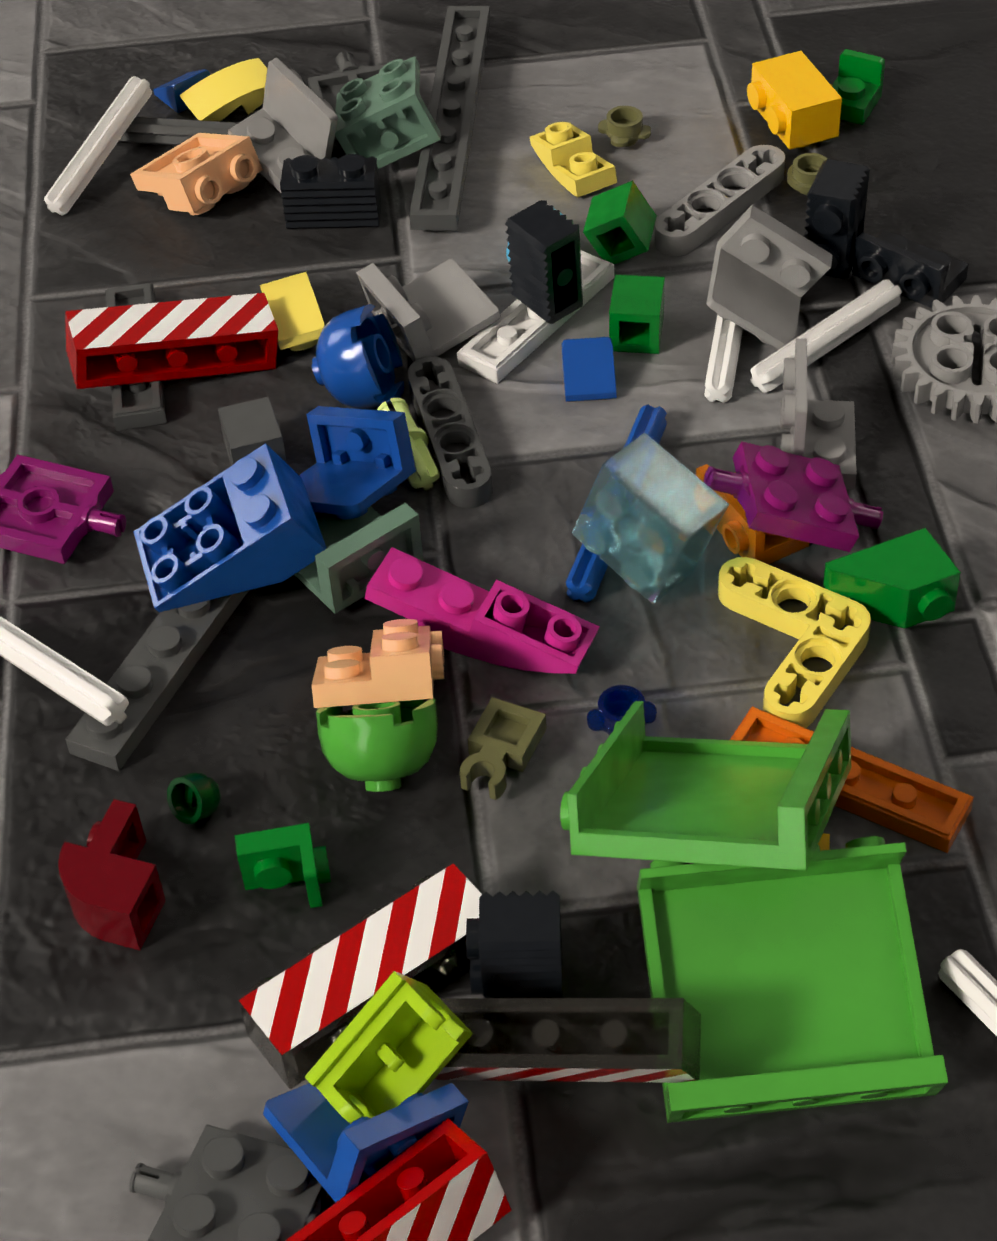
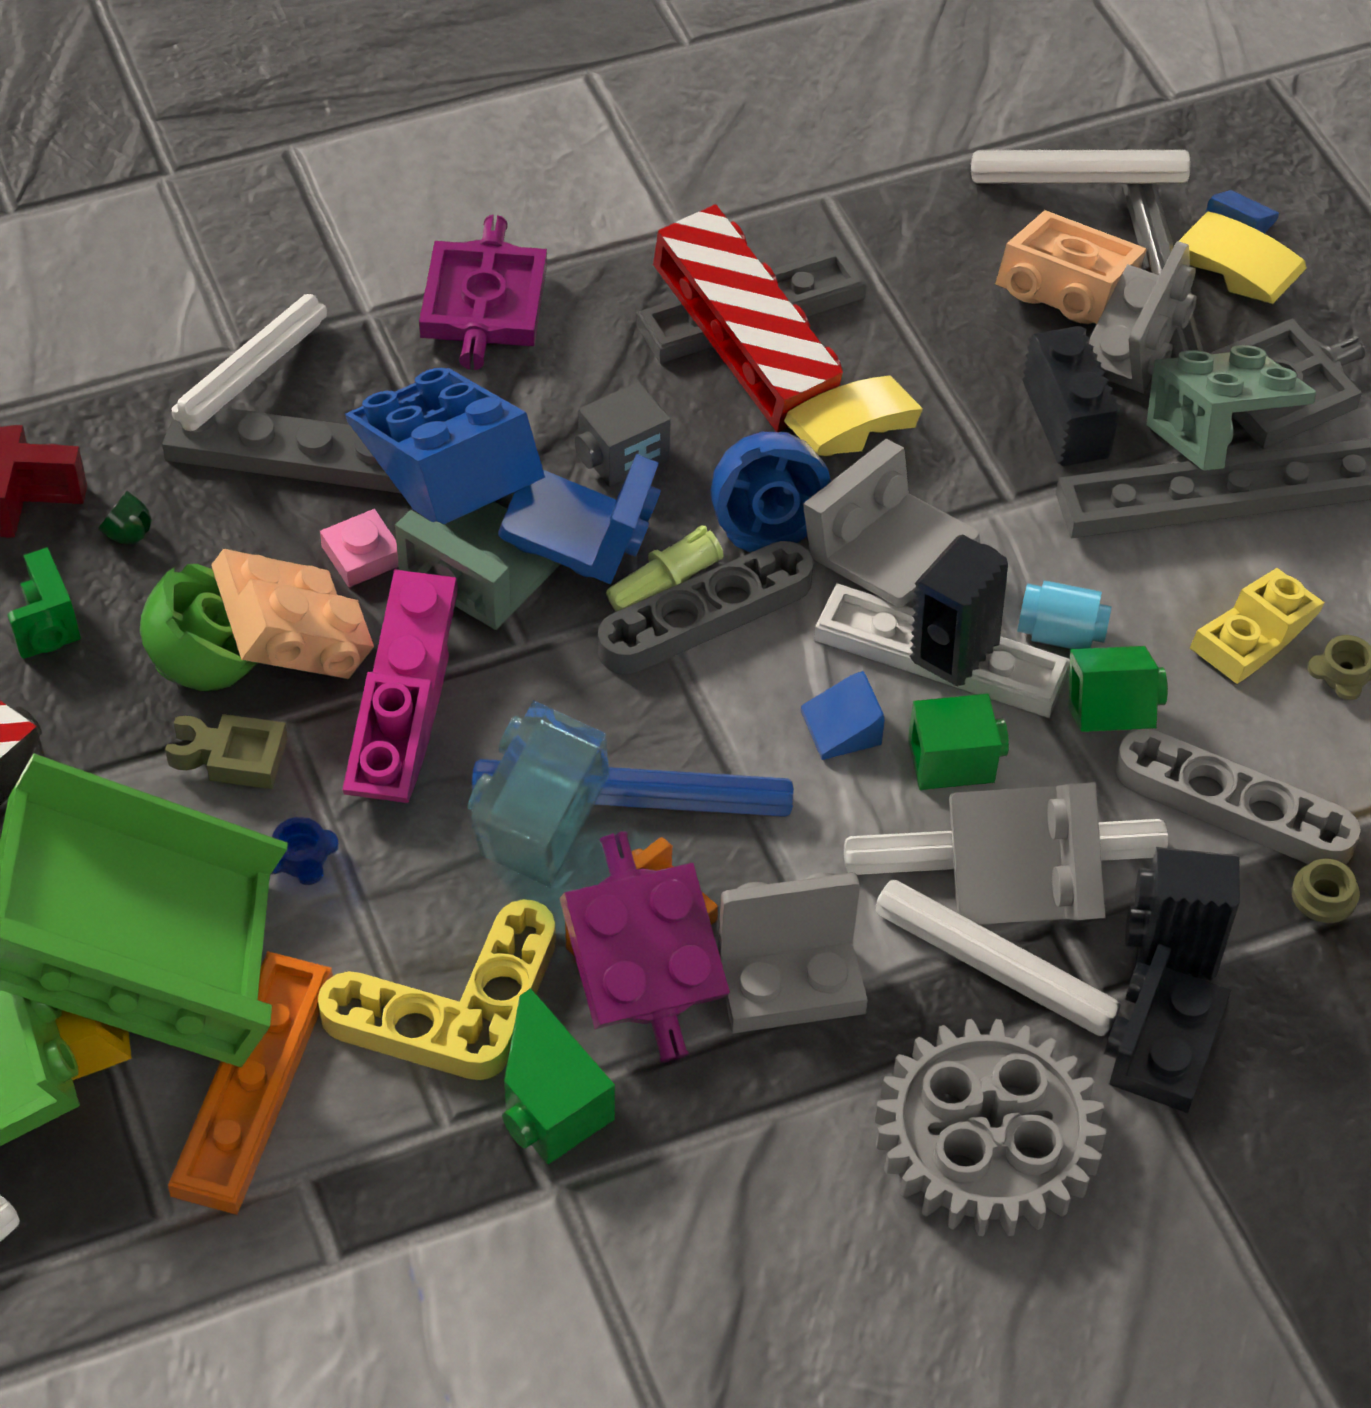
camera: 70 degrees right, 5 degrees up
none -> bright pink plate [320,509,399,588]

